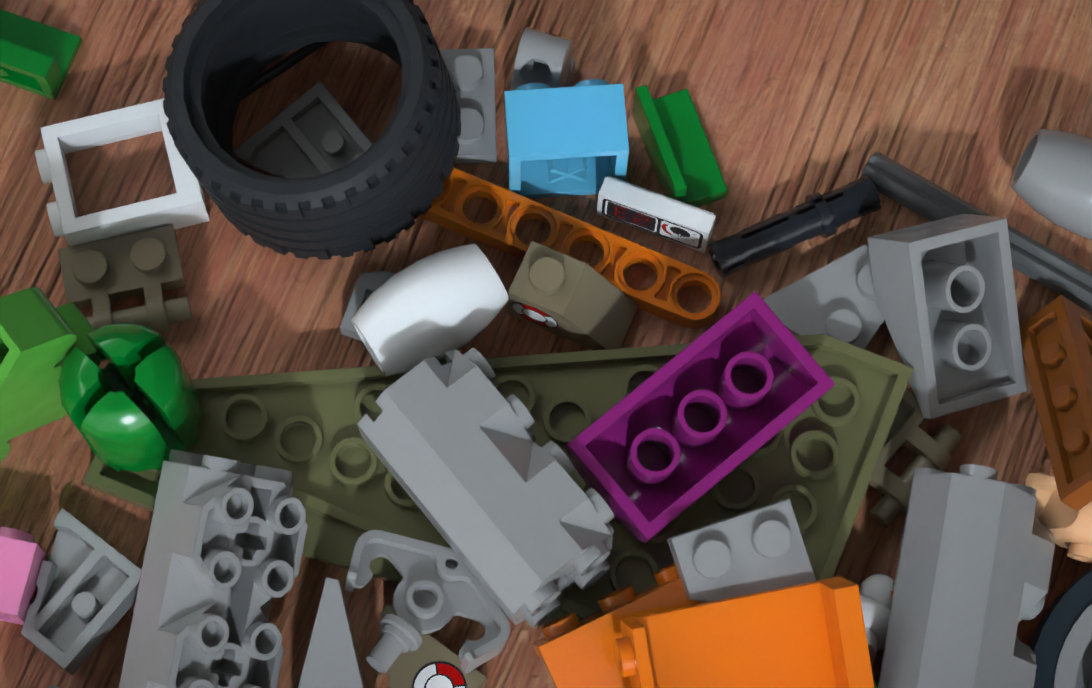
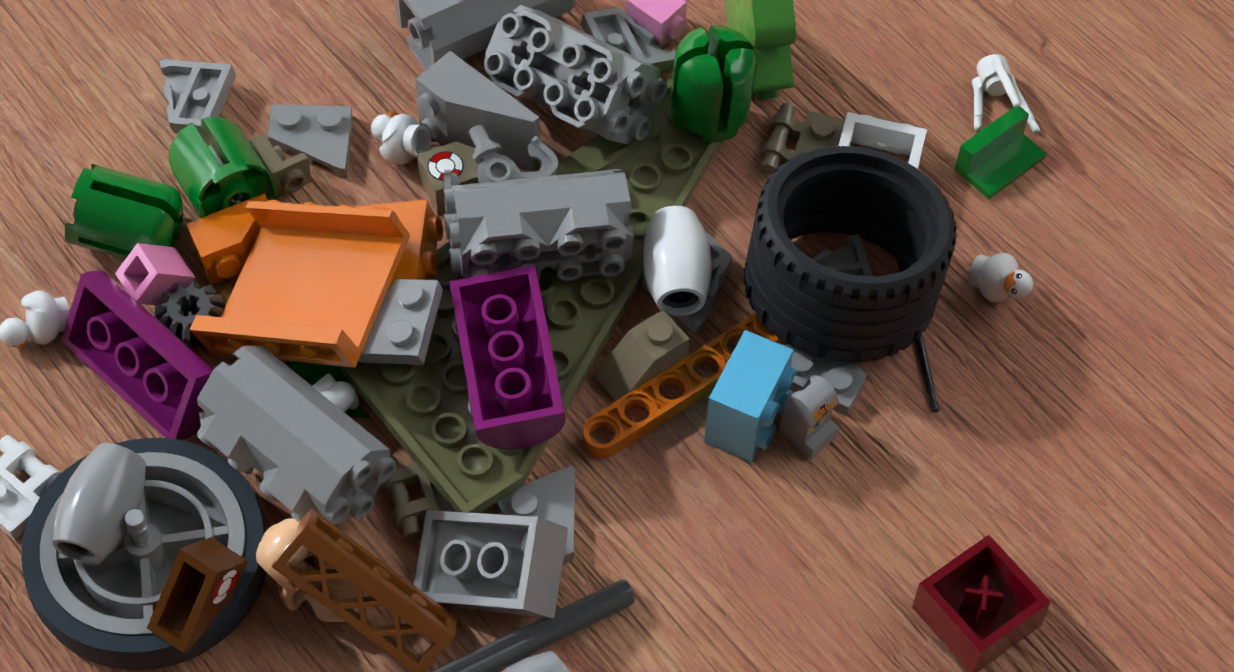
camera: 120 degrees right, 15 degrees down
white tile [596,176,716,253] -> none
green panel [632,85,727,207] -> none
black pin [708,175,881,278] -> none

